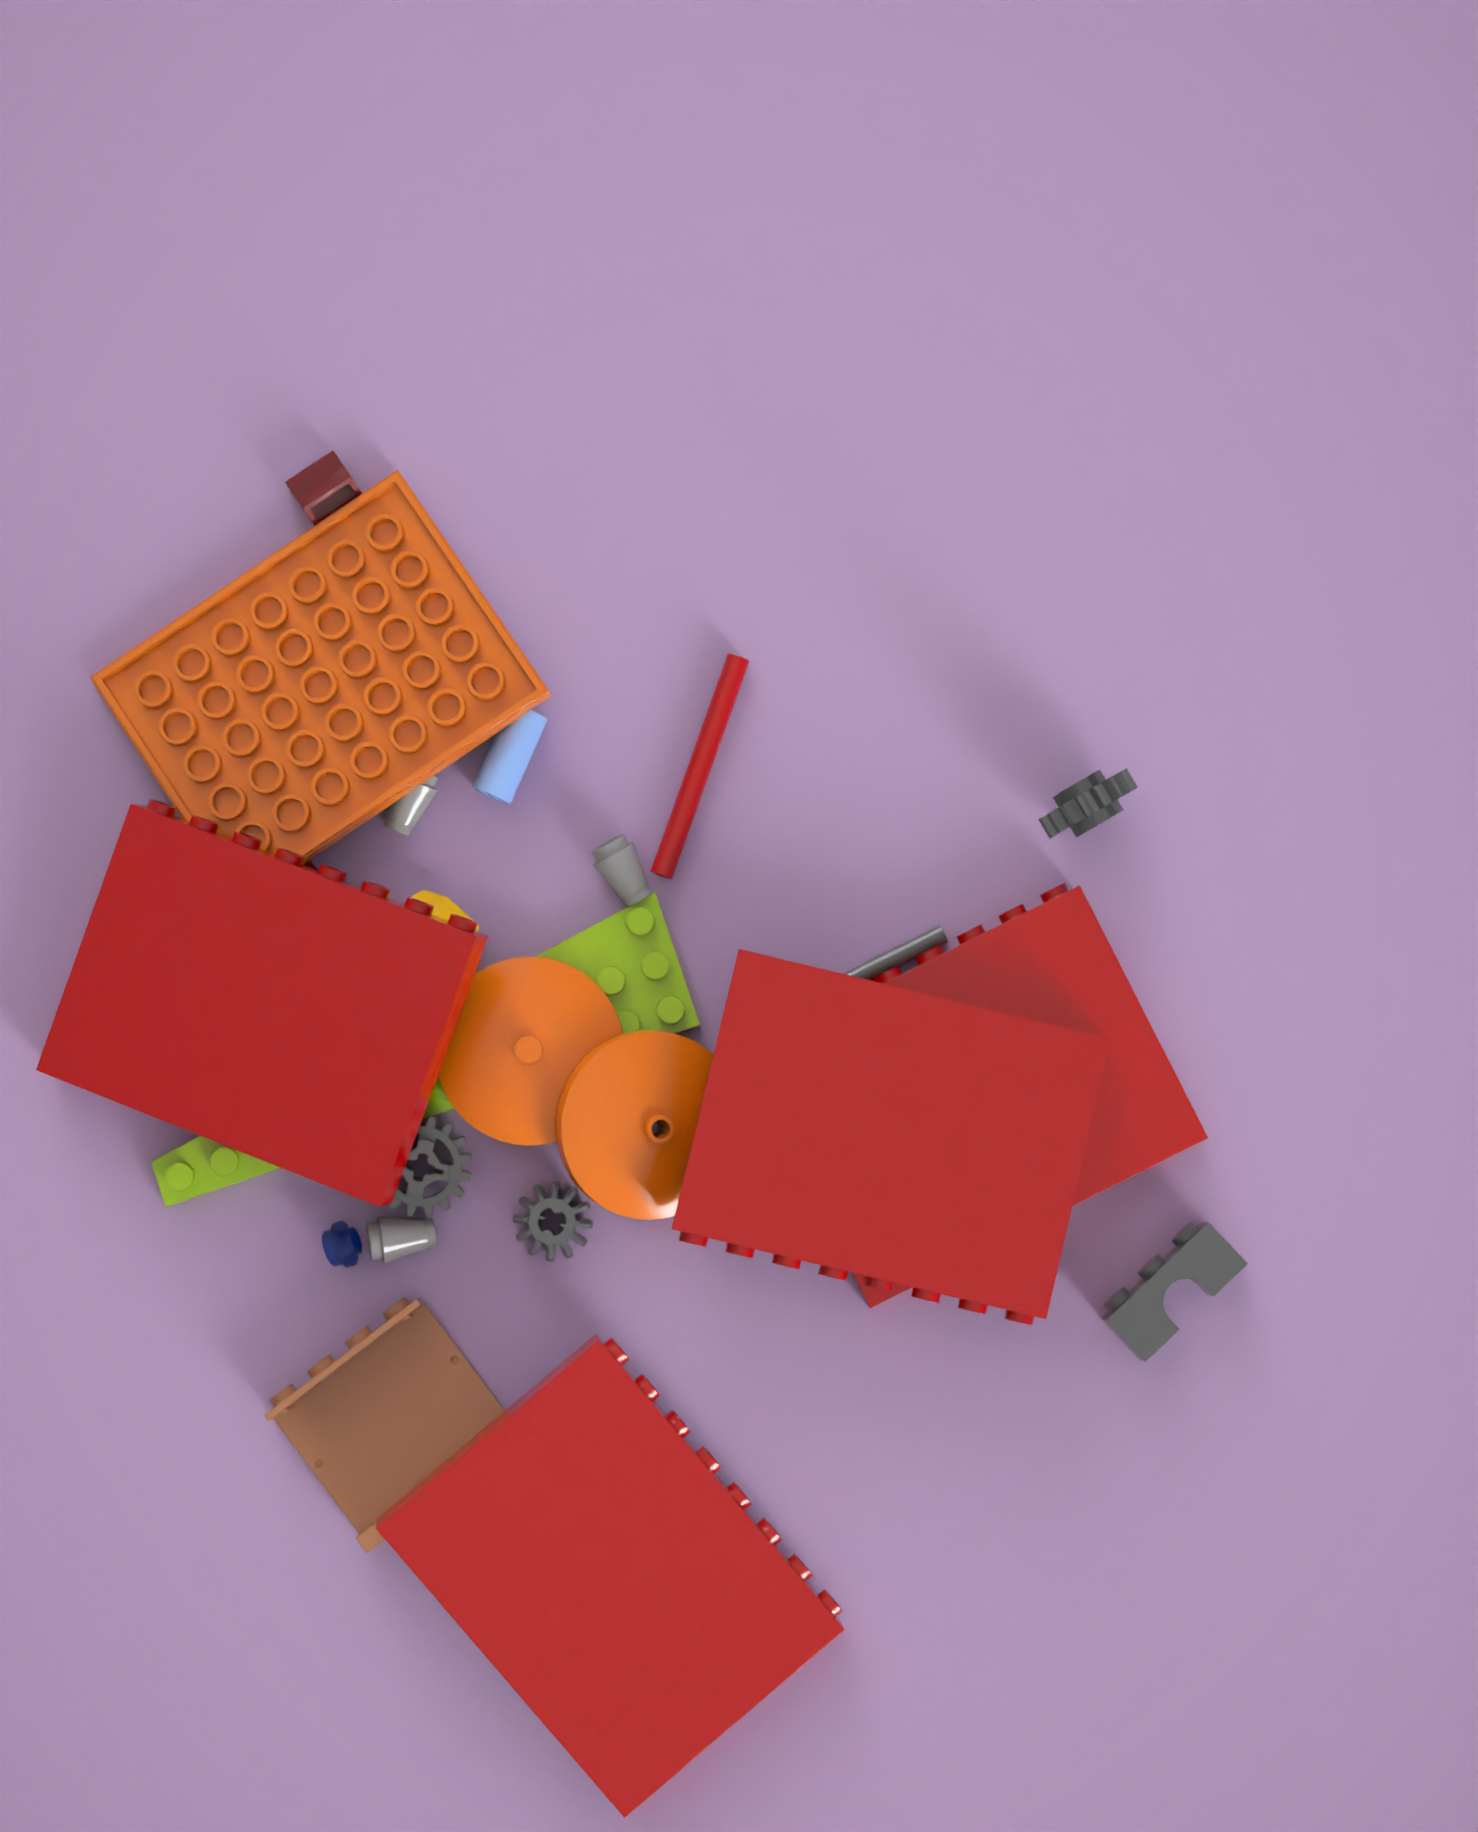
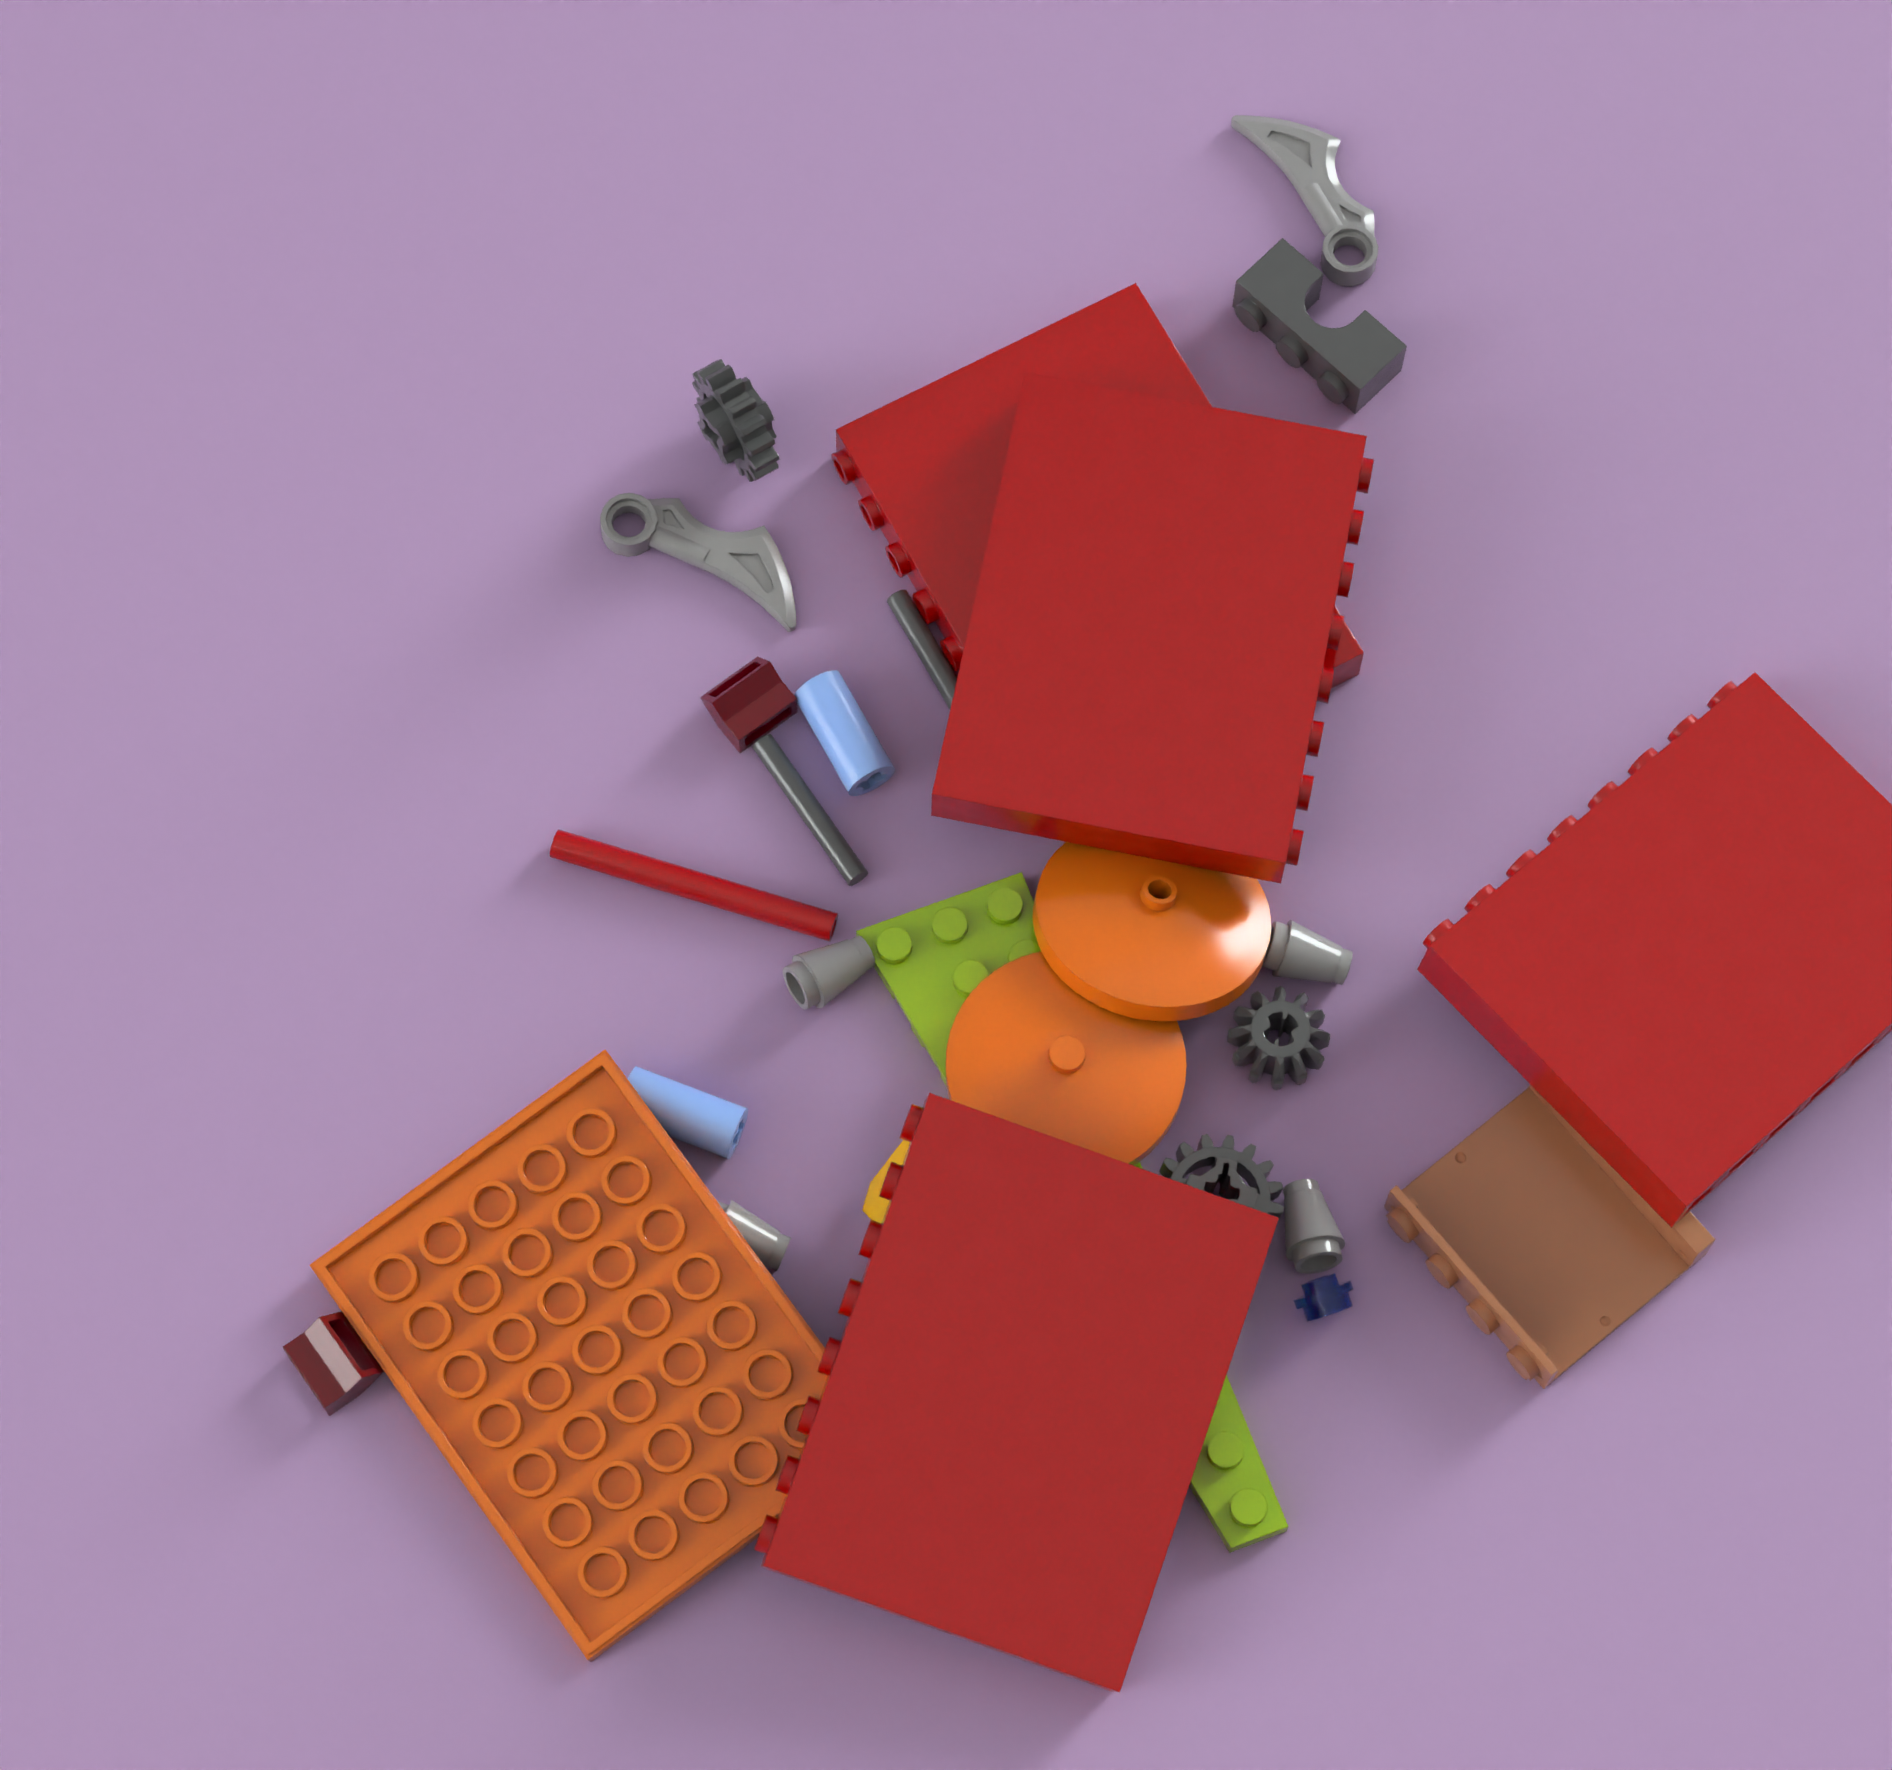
camera: 90 degrees left, 15 degrees down
none -> light grey piece [600,493,796,632]
none -> dark red piece [700,656,798,753]
none -> dark grey bar [752,734,868,886]
none -> light blue piece [794,670,895,796]
none -> light grey piece [1231,115,1378,287]
none -> light grey cone [1262,920,1353,985]

